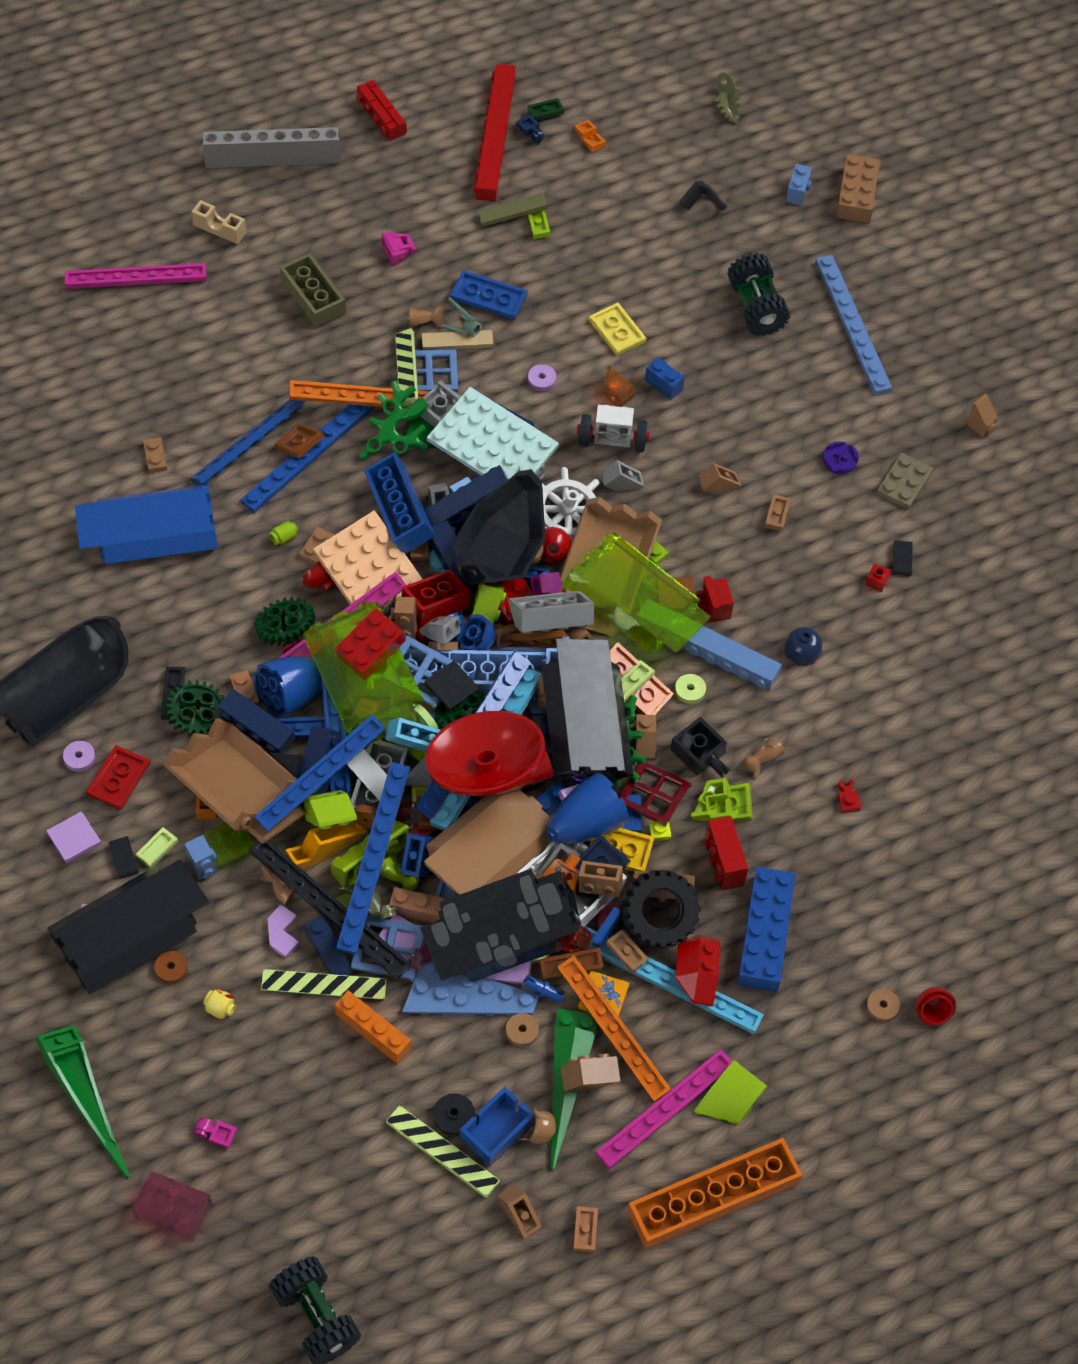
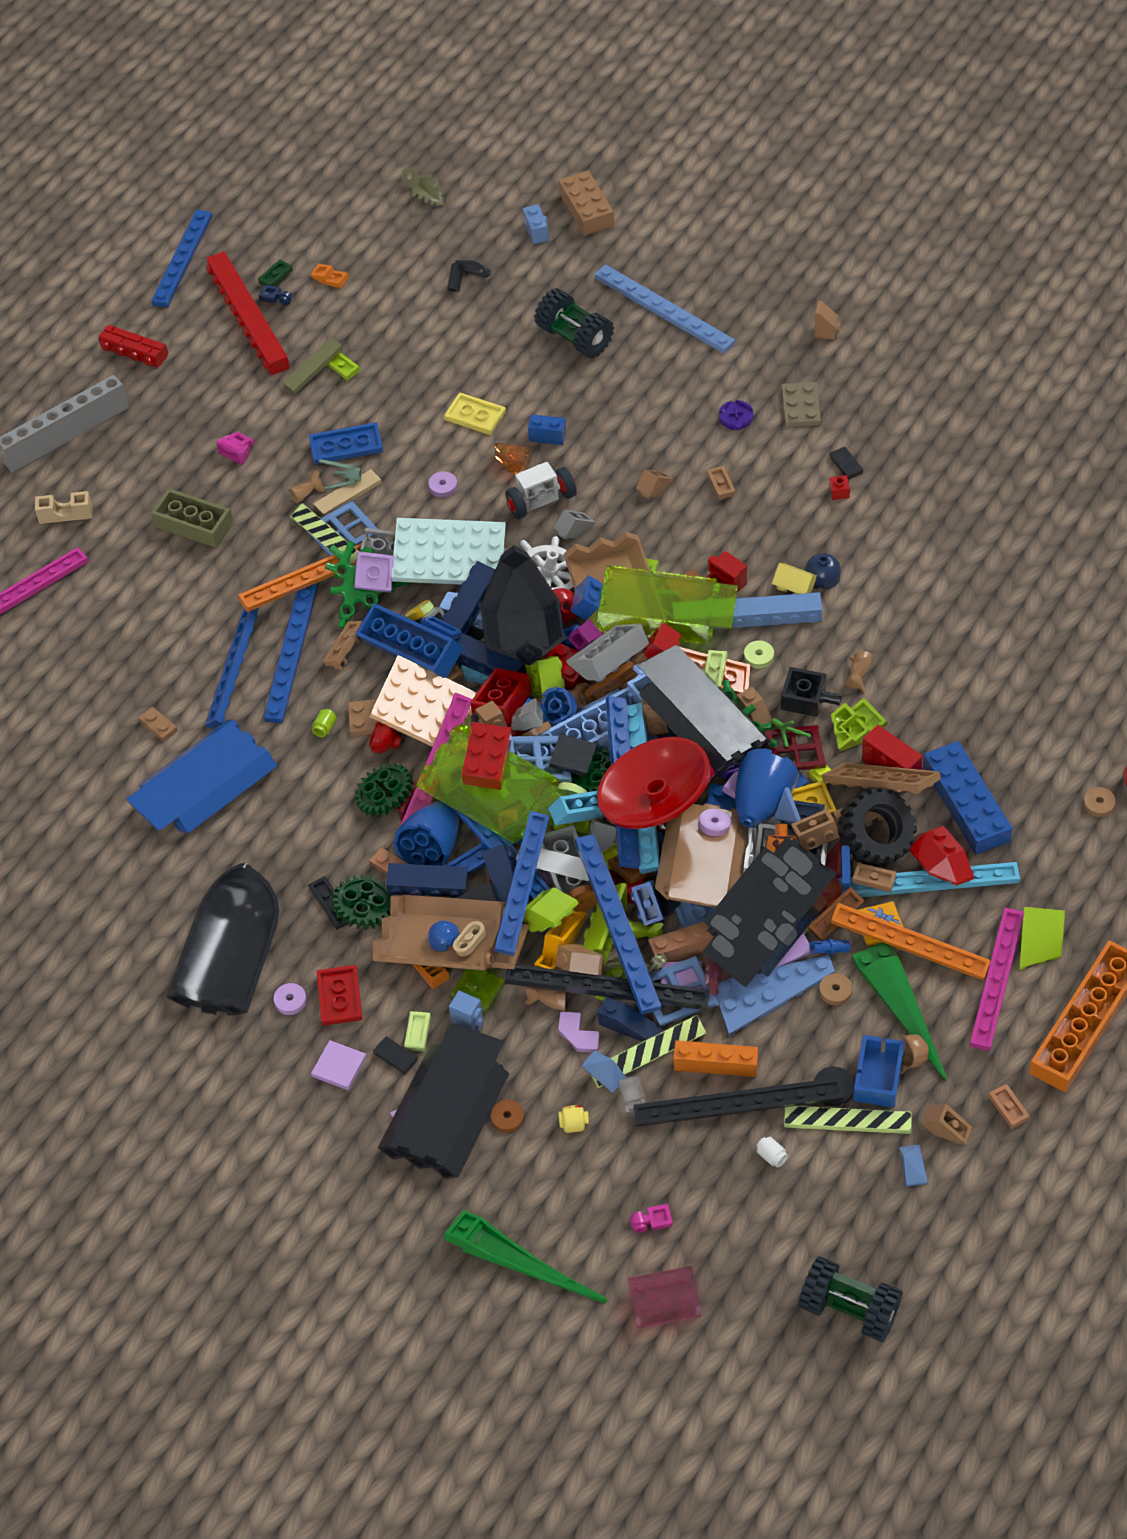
camera: 25 degrees left, 5 degrees down
dark orange tile [274,423,324,458] -> none
medium nougat brick [561,1053,621,1092] -> none
red plate [838,779,861,813] -> none
none -> blue plate [151,209,213,308]
none -> medium nougat plate [323,621,362,670]
none -> lavender tile [354,551,394,593]
none -> piece [406,600,434,621]
none -> blue tile [421,616,462,640]
none -> blue hair [427,920,460,952]
none -> tan plate [453,921,486,957]
none -> medium nougat slope [556,944,603,975]
none -> blue brick [571,575,603,621]
none -> medium blue slope [581,1050,626,1093]
none -> clear brick [618,1076,645,1112]
none -> black plate [633,1077,844,1127]
none -> red brick [641,622,681,659]
none -> lavender piece [698,809,731,837]
none -> white brick [757,1137,788,1168]
none -> bright green plant [771,718,811,748]
none -> light yellow brick [772,563,817,594]
none -> medium blue slope [774,787,801,826]
none -> medium nougat plate [822,762,941,794]
none -> medium blue slope [899,1144,928,1187]

